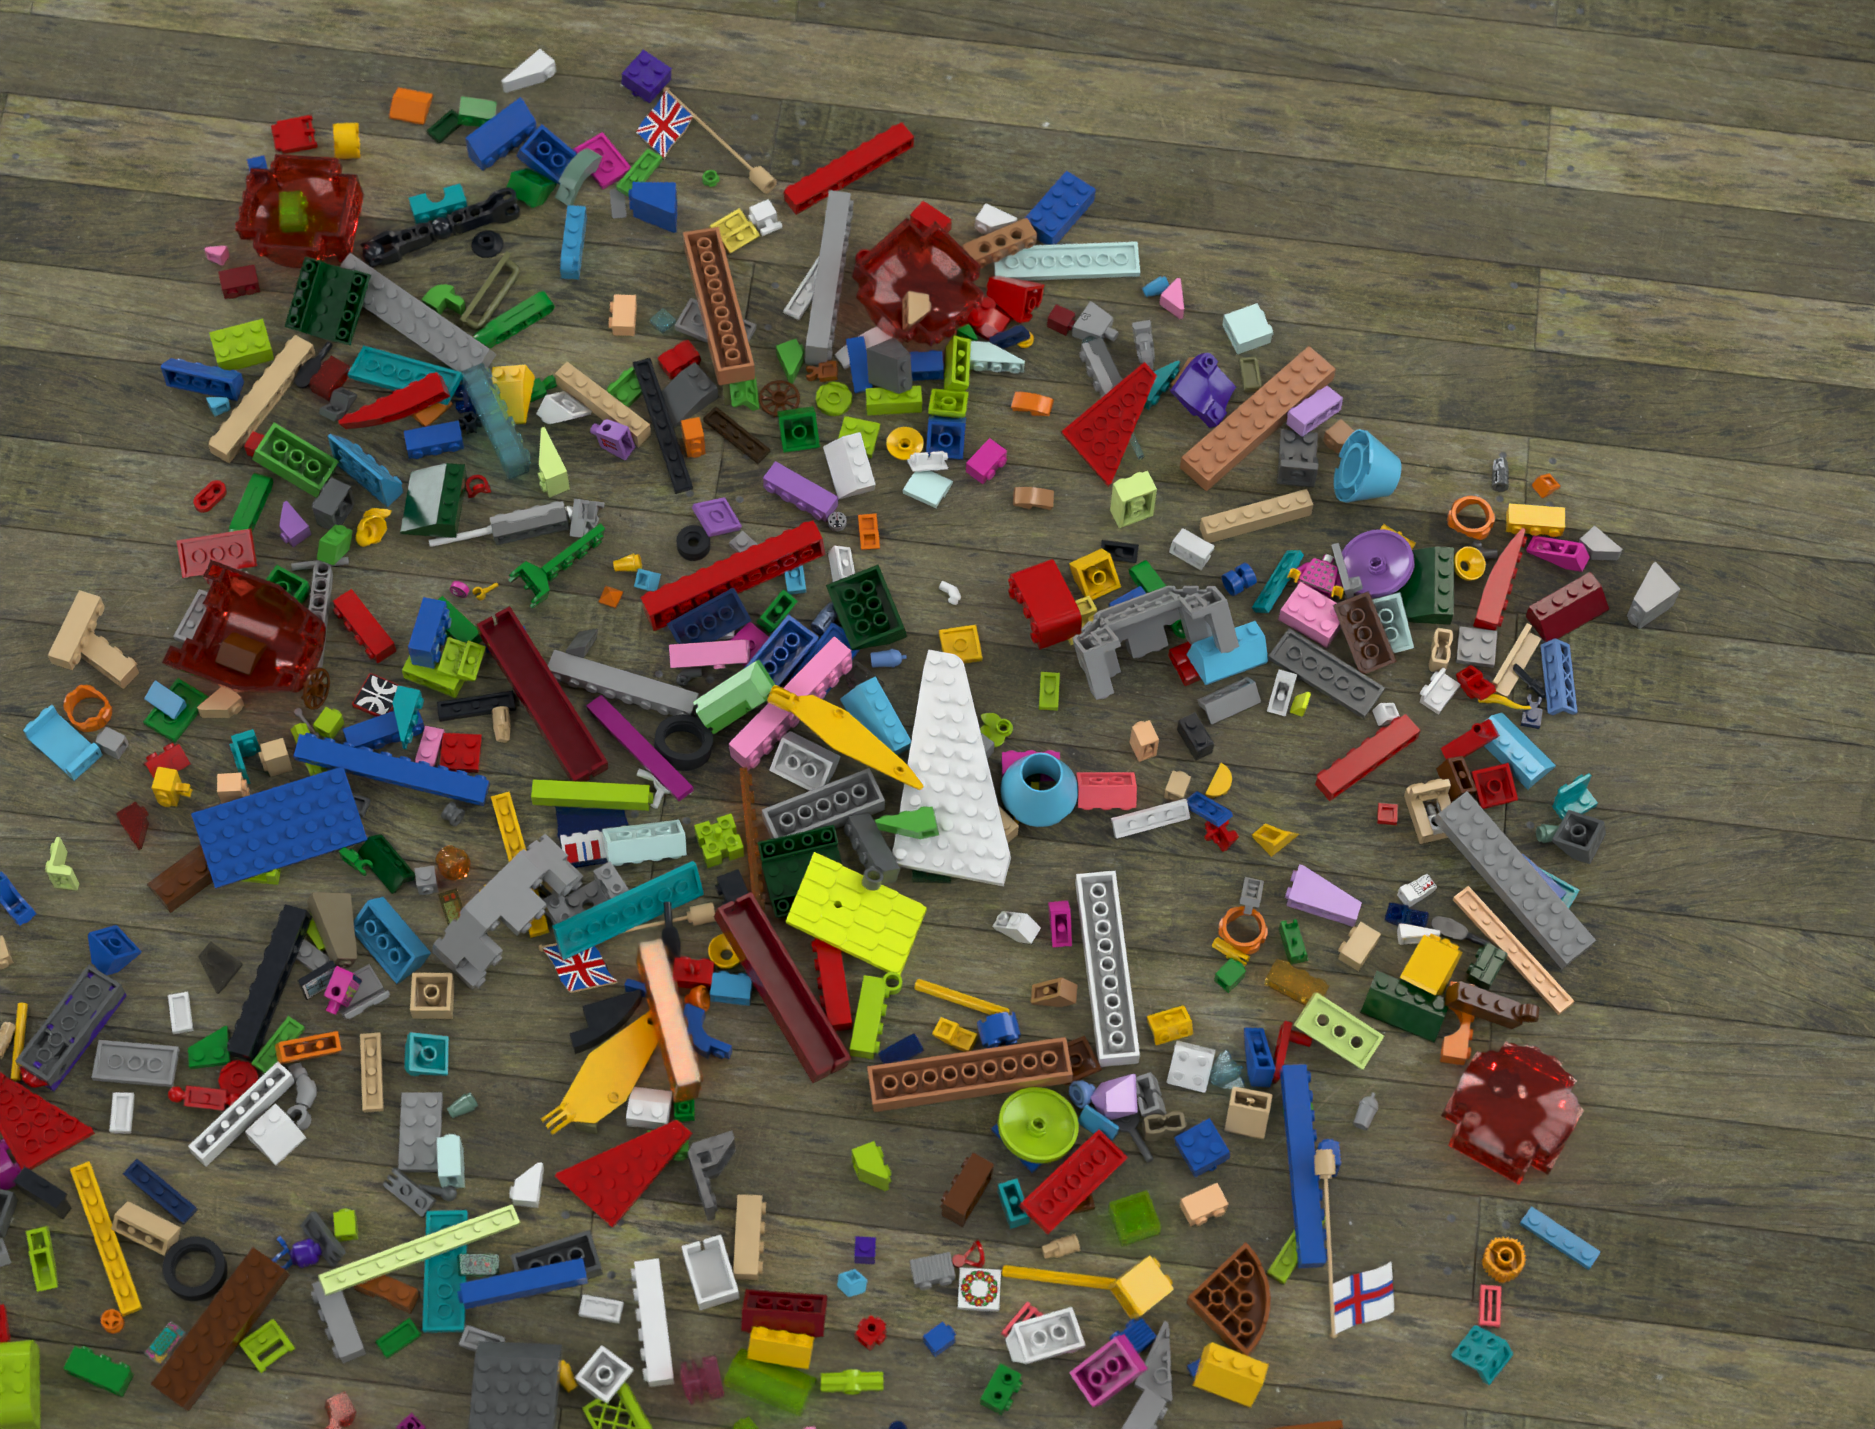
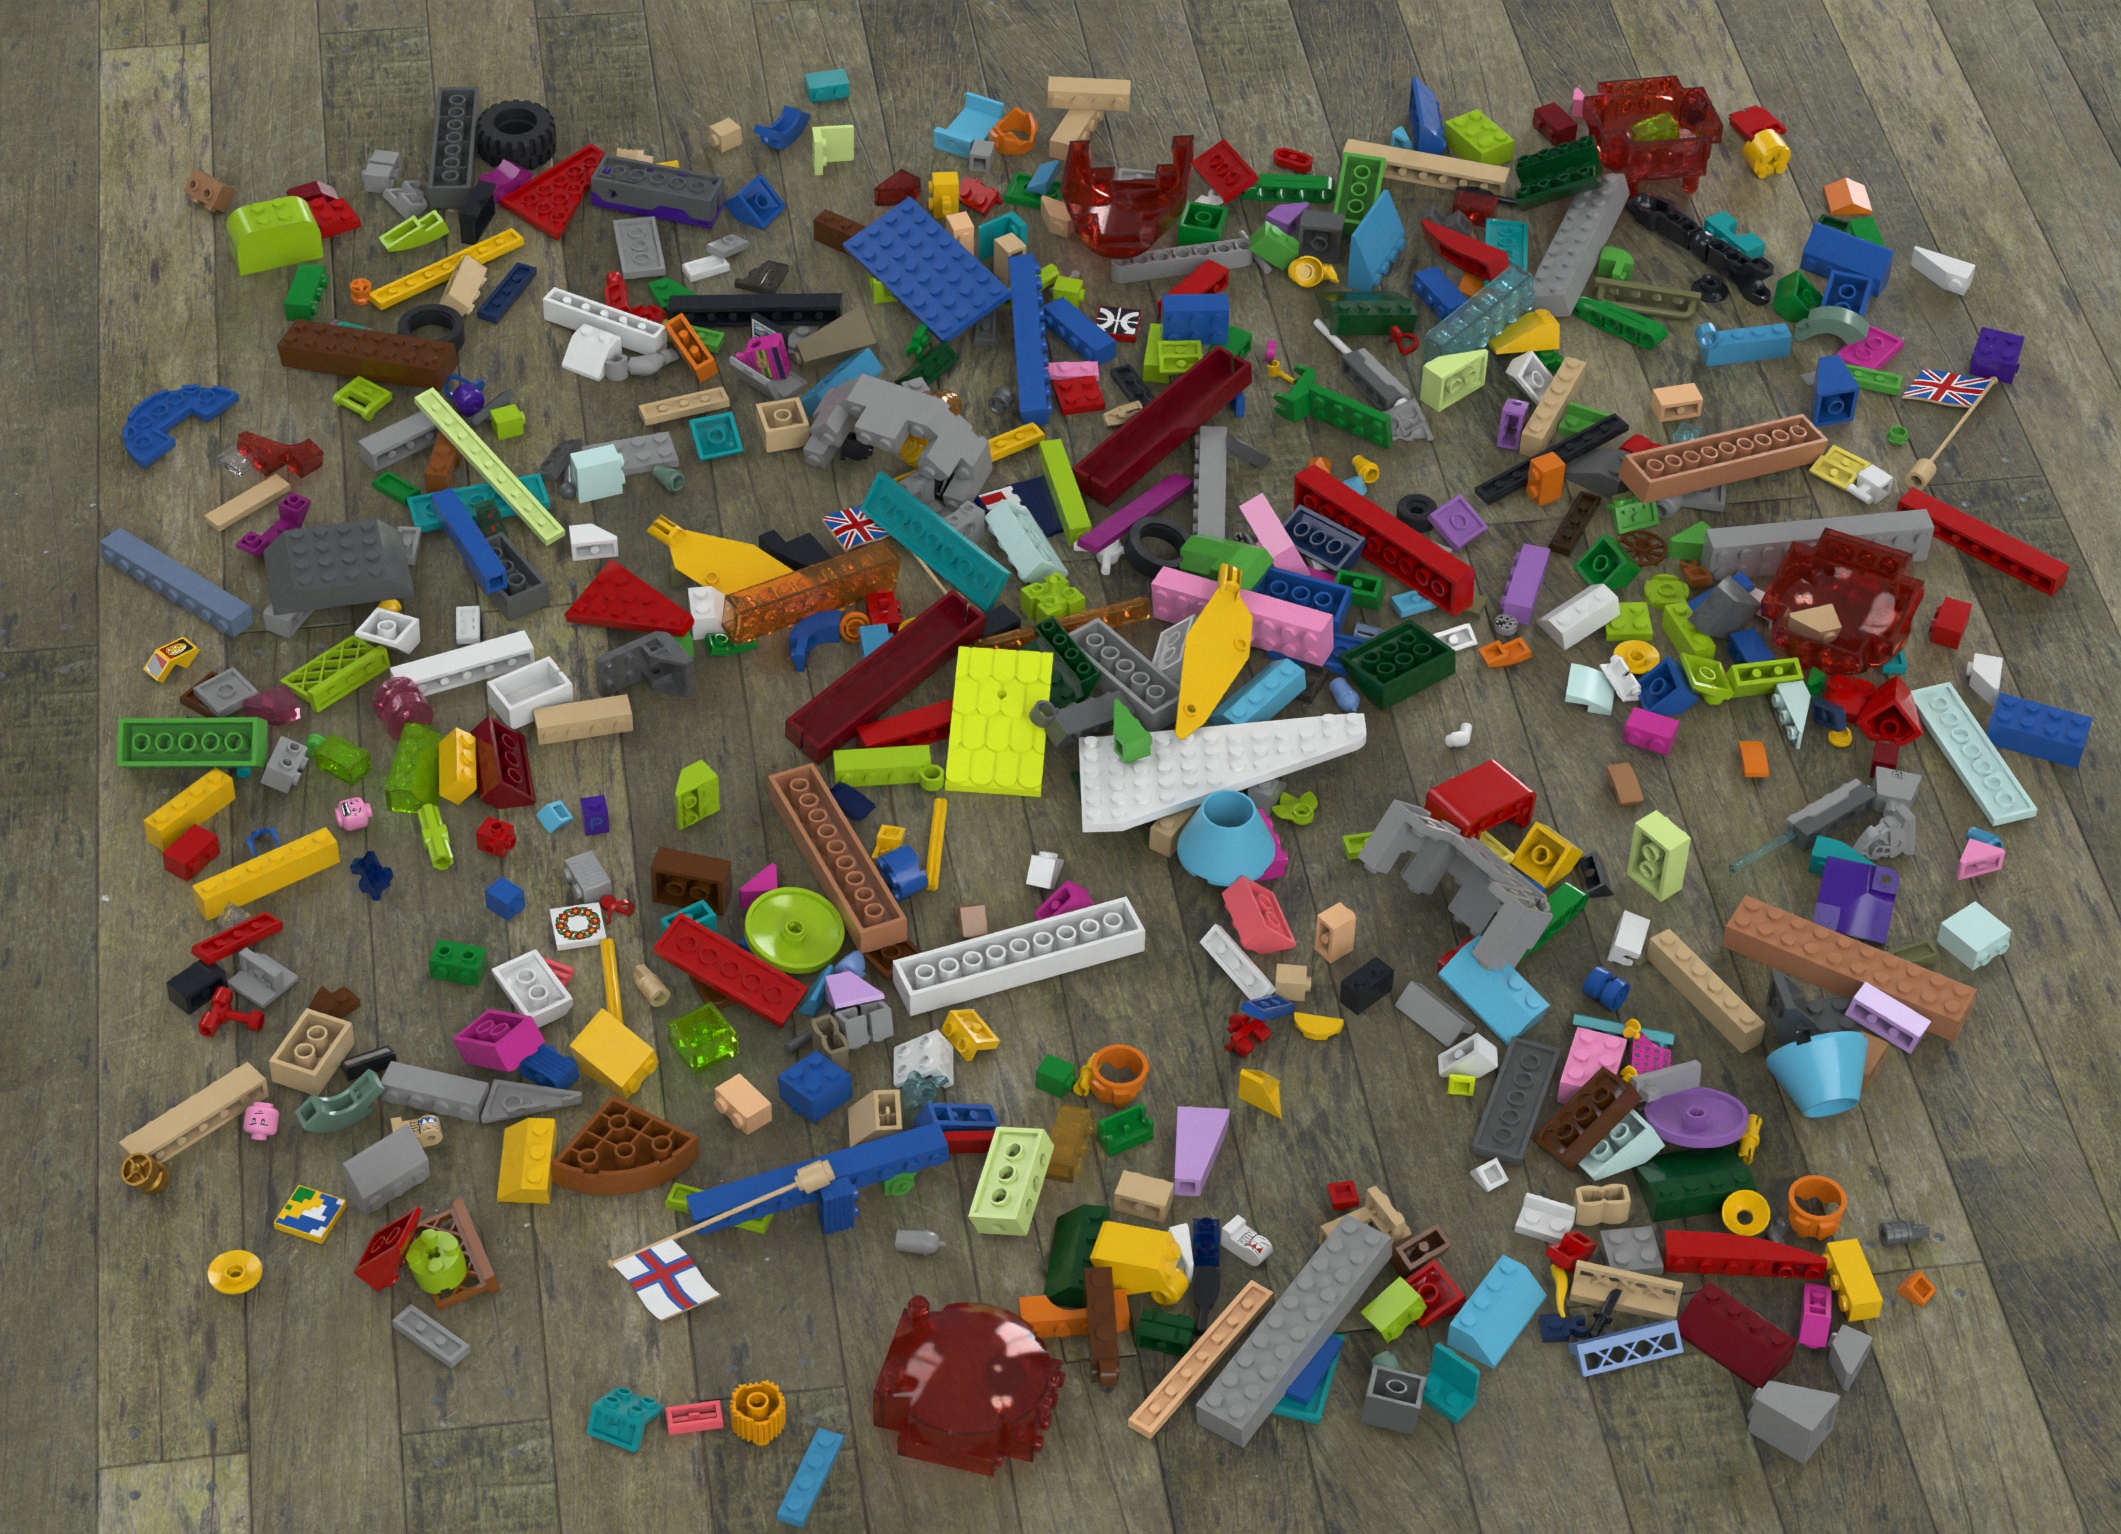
camera: 75 degrees right, 20 degrees down
white tile [109,1093,135,1133] -> none
reddish brown slope [215,632,267,676] -> none
reddish brown wheel [301,667,330,710] -> none
teal slope [392,685,424,749] -> none
black piece [661,902,681,964] -> none
yellow tile [939,625,983,664] -> none
medium nougat brick [962,218,1037,271] -> none
red wing [1061,362,1157,487] -> none
light grey hinge [1240,877,1264,915] -> none
brick [1315,714,1420,801] -> none
red piece [1440,719,1500,759] -> none
none -> light grey plate [706,234,749,259]
none -> dark pink slope [739,863,777,909]
none -> lime brick [1360,1276,1427,1344]

